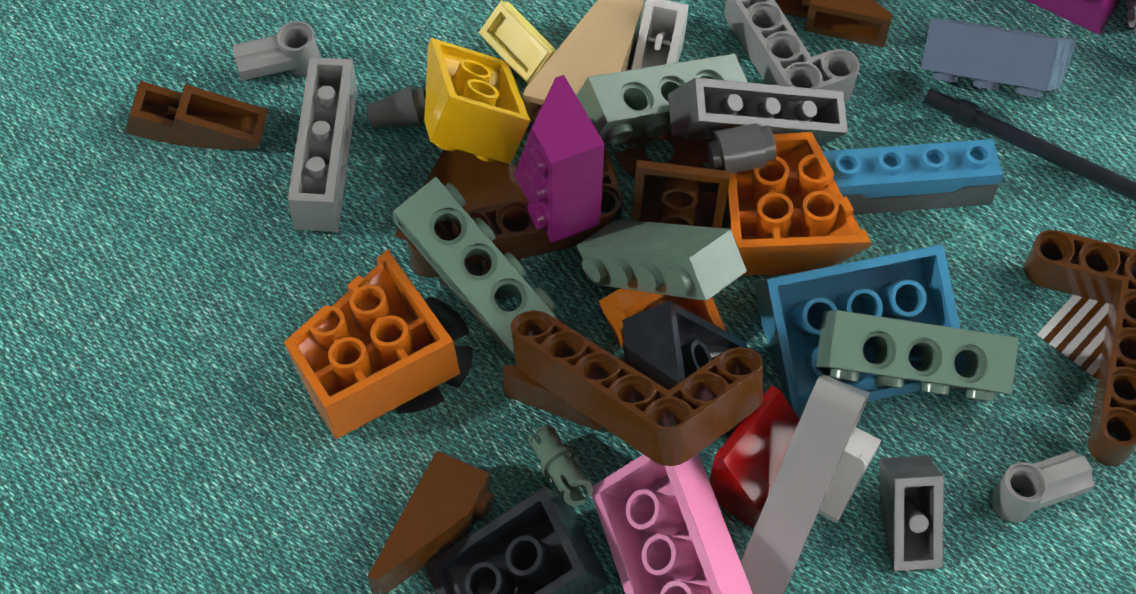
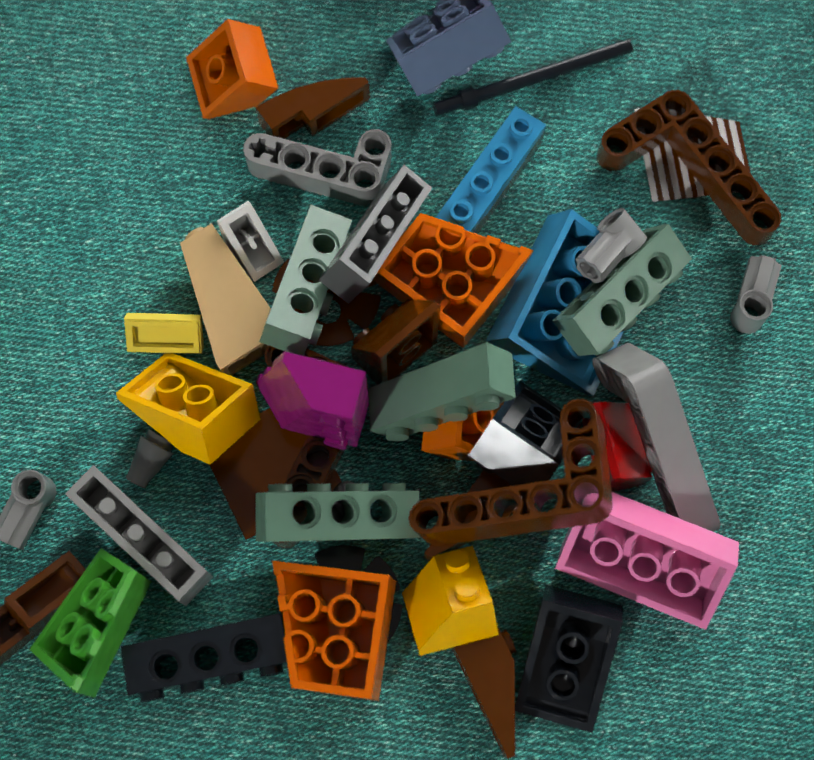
camera: 50 degrees left, 15 degrees up
sand green pin [529,425,593,506] -> none
dark grey brick [707,123,776,174] -> none
dark grey slope [879,455,944,571] -> none
none -> bright green wedge [29,548,151,698]
none -> black brick [120,613,287,703]
none -> yellow slope [402,546,498,656]
none -> light grey piece [575,207,647,283]

